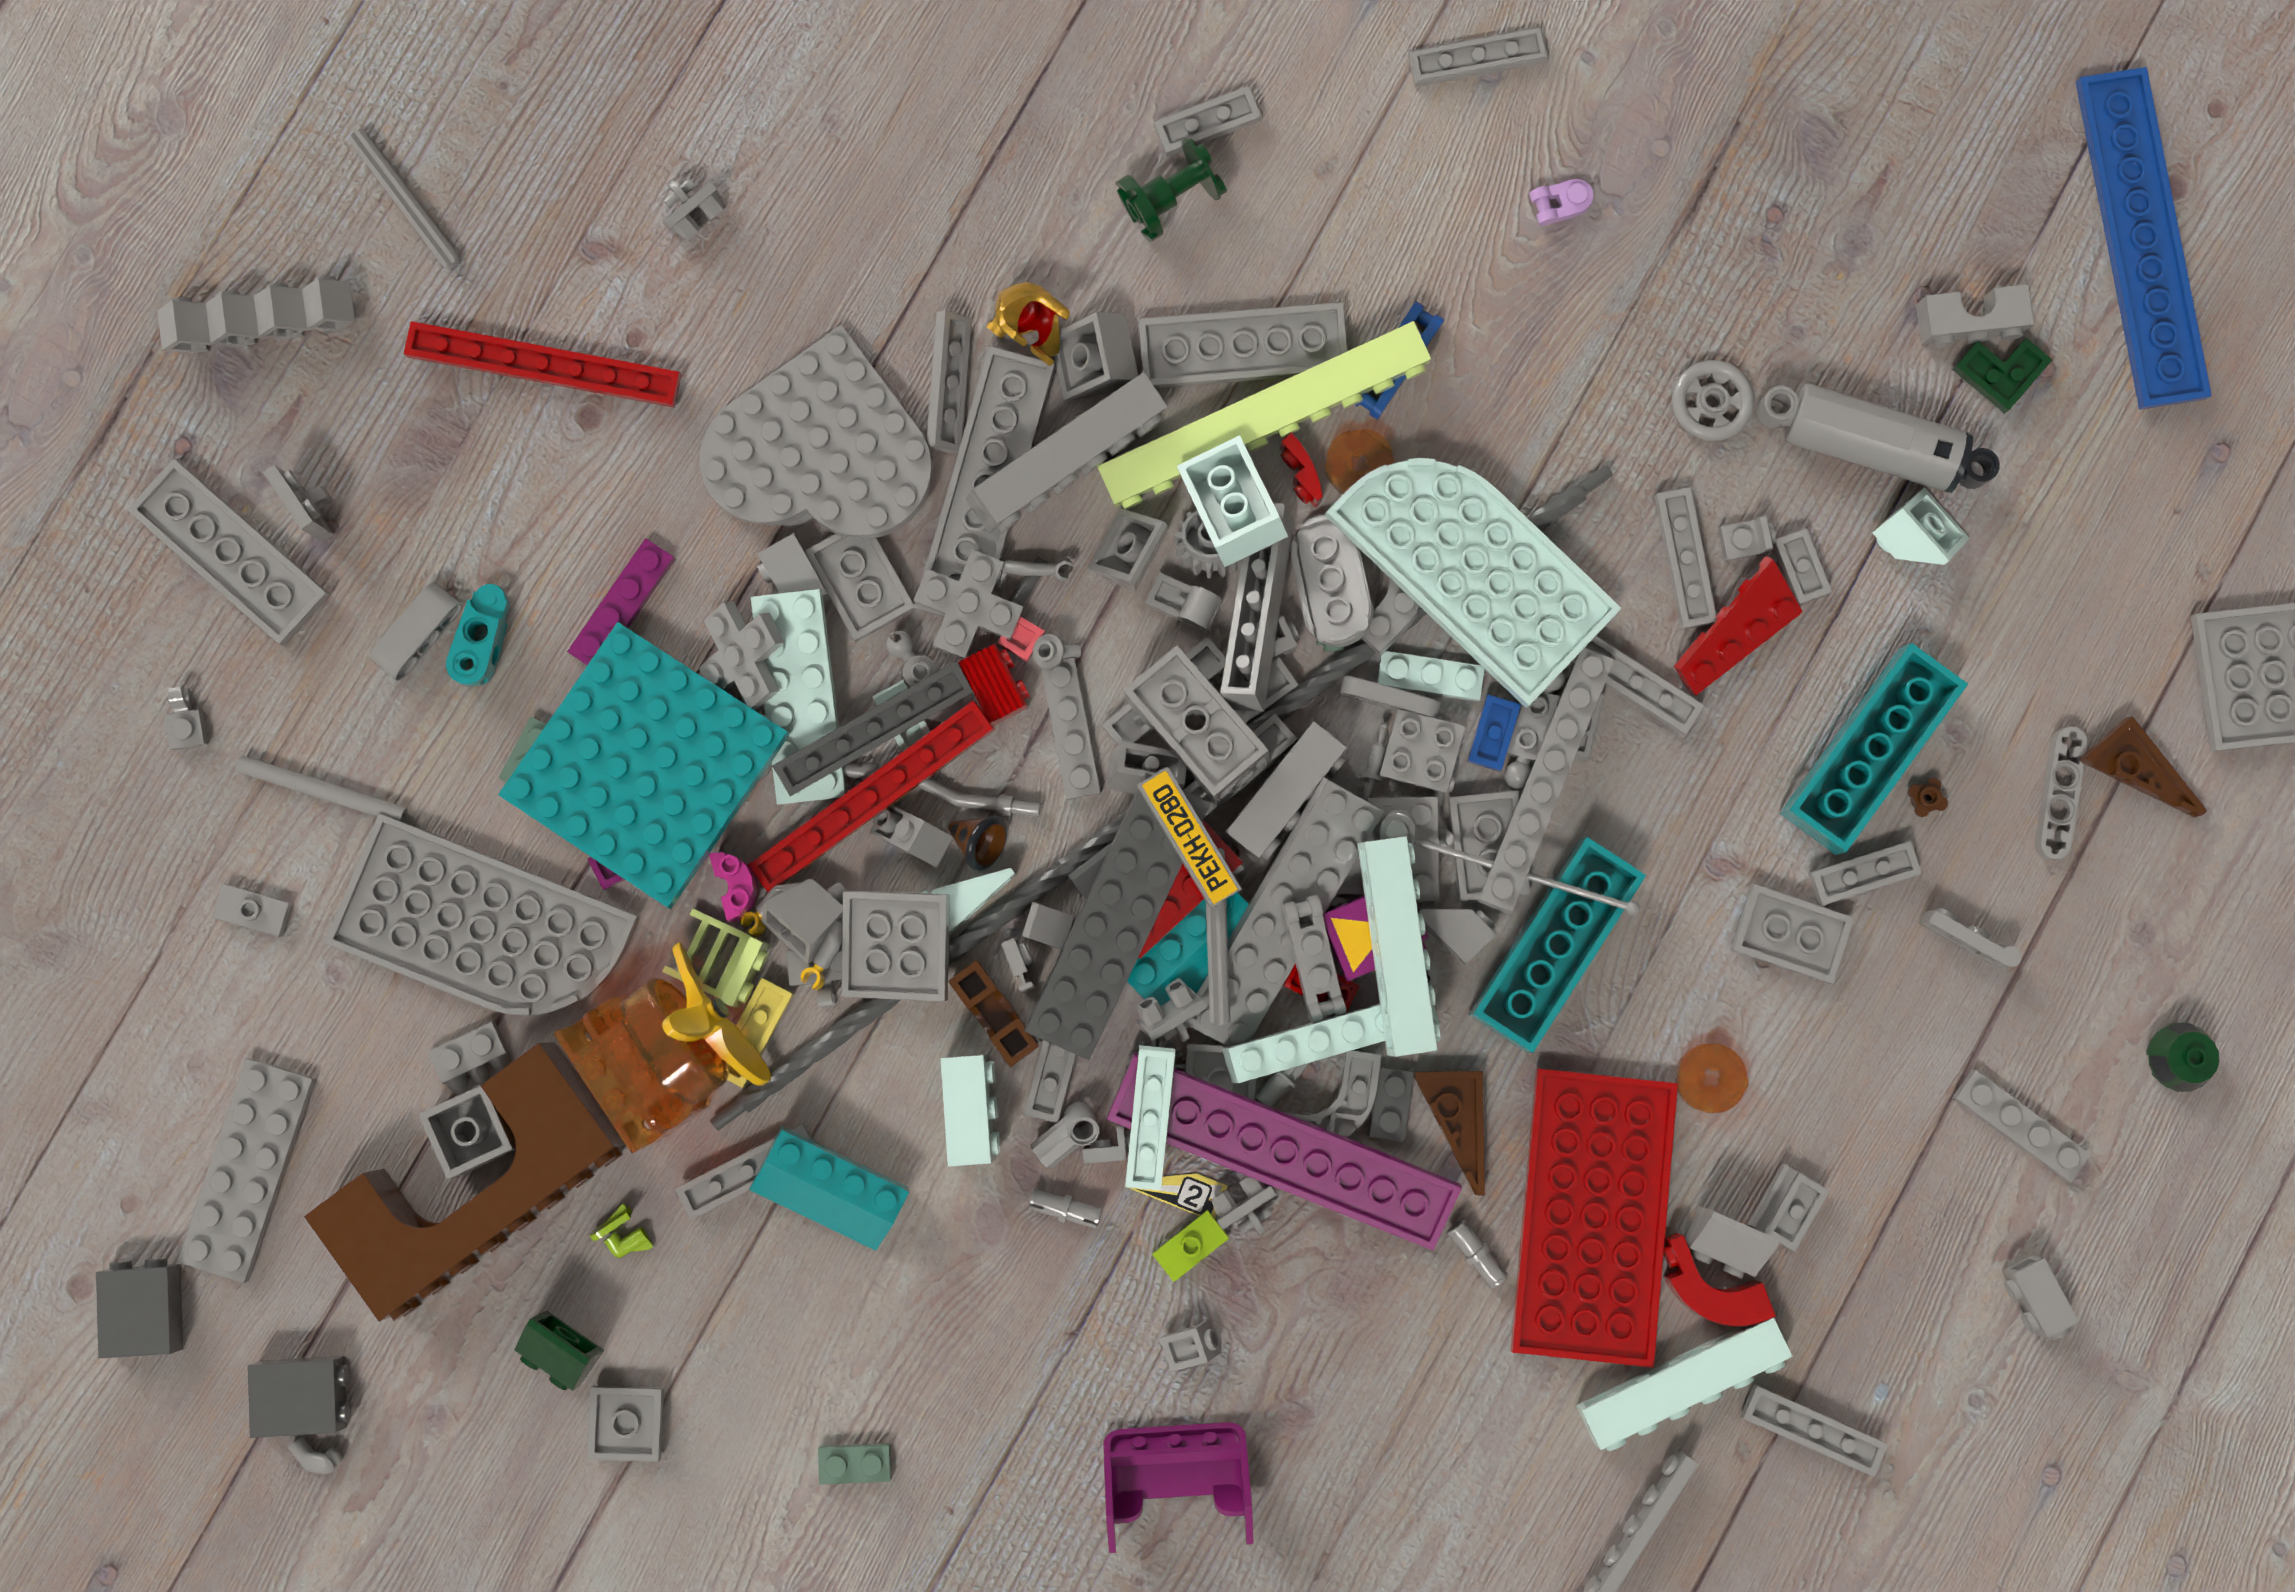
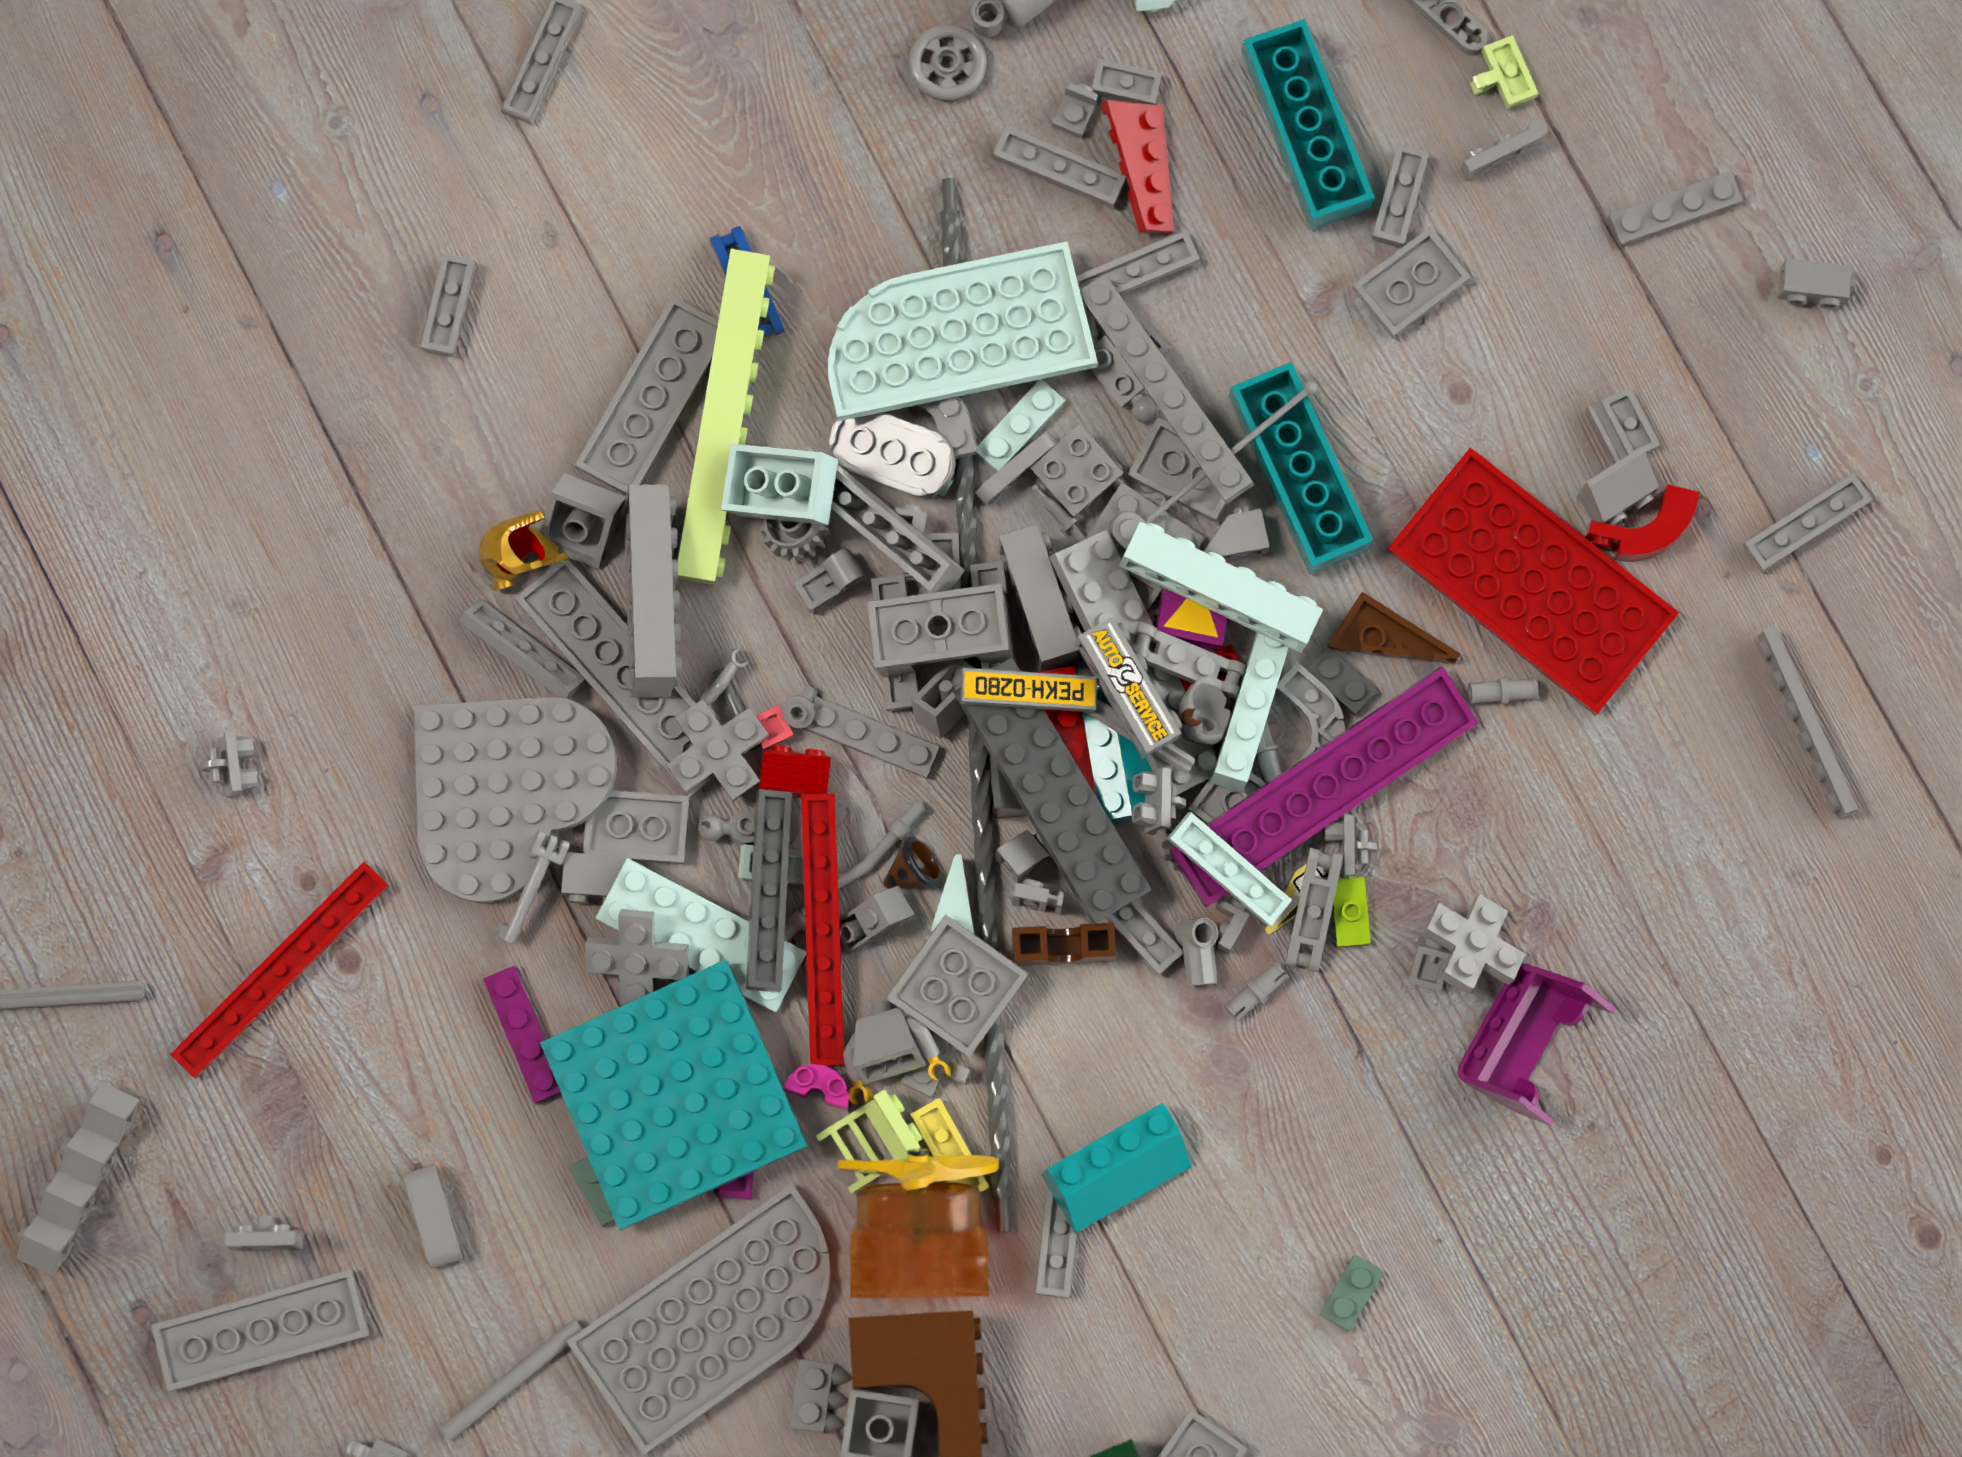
camera: 60 degrees left, 5 degrees down
teal piece [446,584,510,687] -> none
lime piece [589,1203,654,1258] -> none
light aqua brick [940,1054,1001,1167] -> none
light grey slope [1087,508,1167,593] -> none
dark green piece [1115,138,1227,242] -> none
red slope [1280,433,1323,508] -> none
clear orange plate [1325,429,1394,494] -> none
blue plate [1467,695,1521,772] -> none
lavender plate [1529,179,1594,226] -> none
light aqua brick [1576,1318,1793,1451] -> none
clear orange plate [1675,1044,1749,1113] -> none
reddish brown plate [1908,778,1948,817] -> none
dark green cone [2146,1023,2220,1092] -> none
none -> light grey hinge [496,830,570,944]
none -> brick [1075,617,1182,759]
none -> light grey hair [1179,678,1232,745]
none -> light grey plate [1285,848,1343,972]
none -> light grey plate [1422,894,1526,994]
none -> yellowish green plate [1469,35,1539,109]

